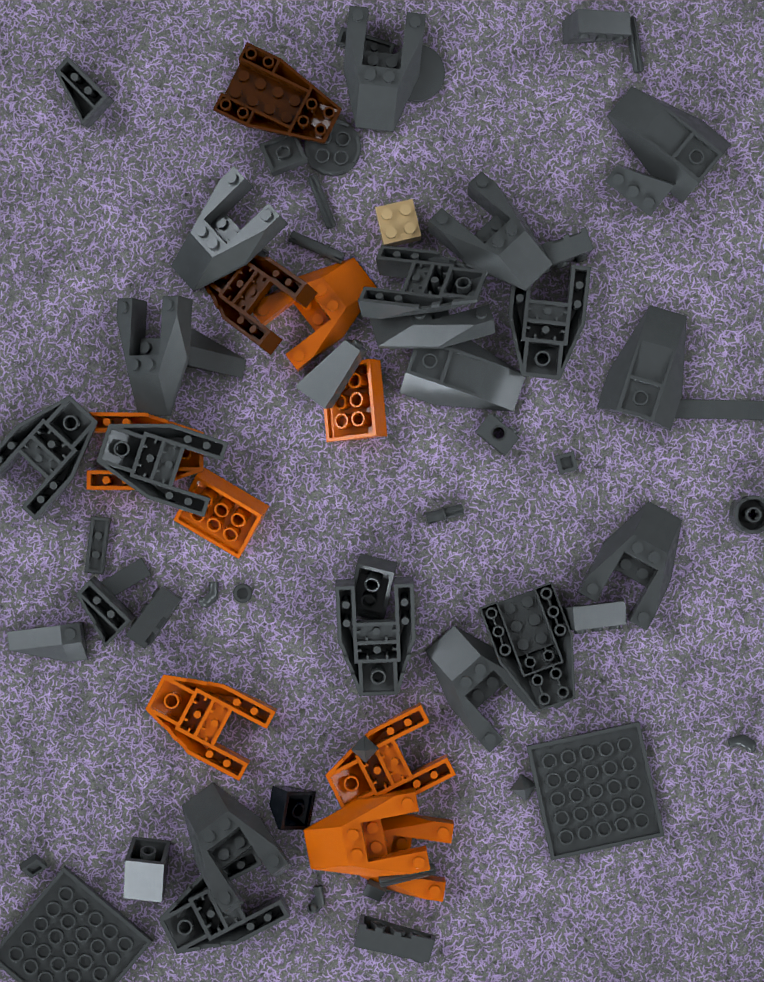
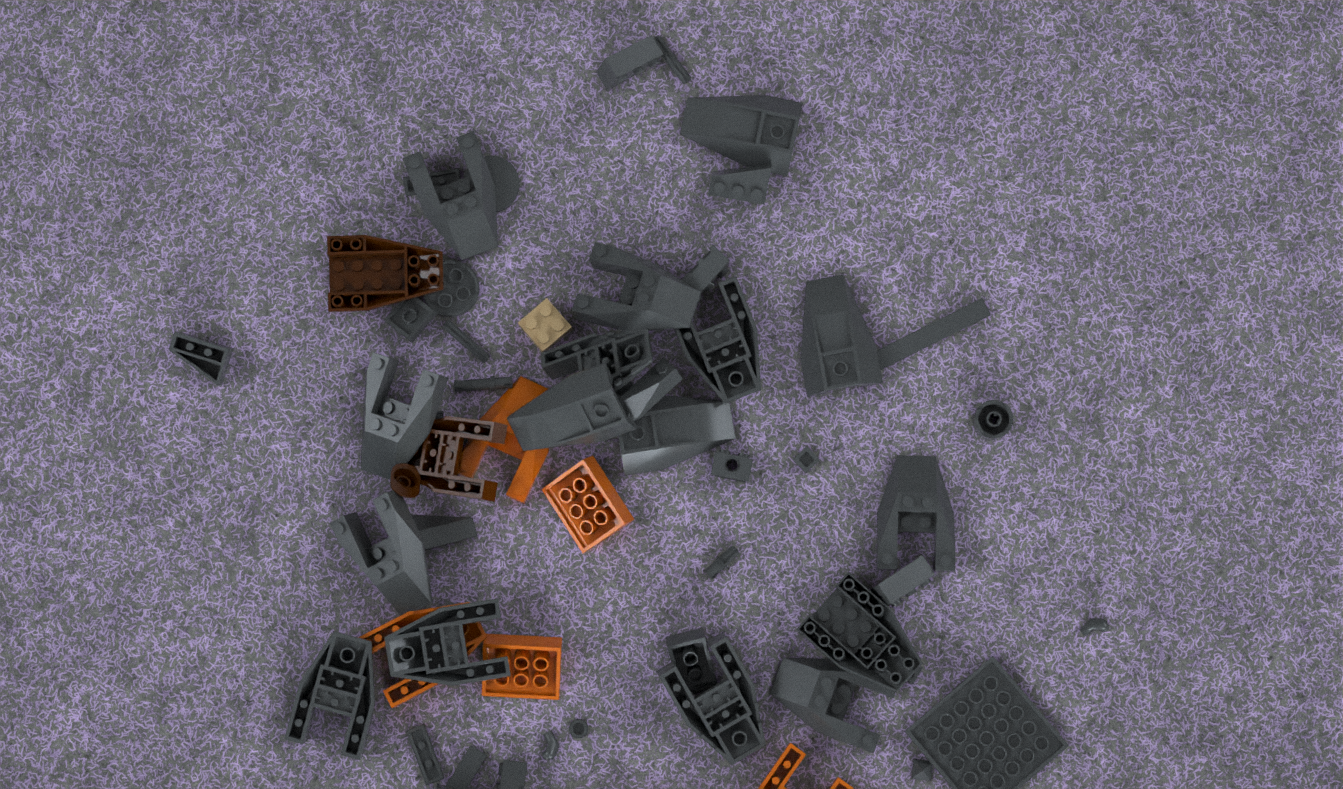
camera: 30 degrees left, 5 degrees down
dark grey slope [296,339,368,409] -> none
none -> reddish brown piece [390,463,420,498]
none -> dark grey wedge [507,362,637,451]

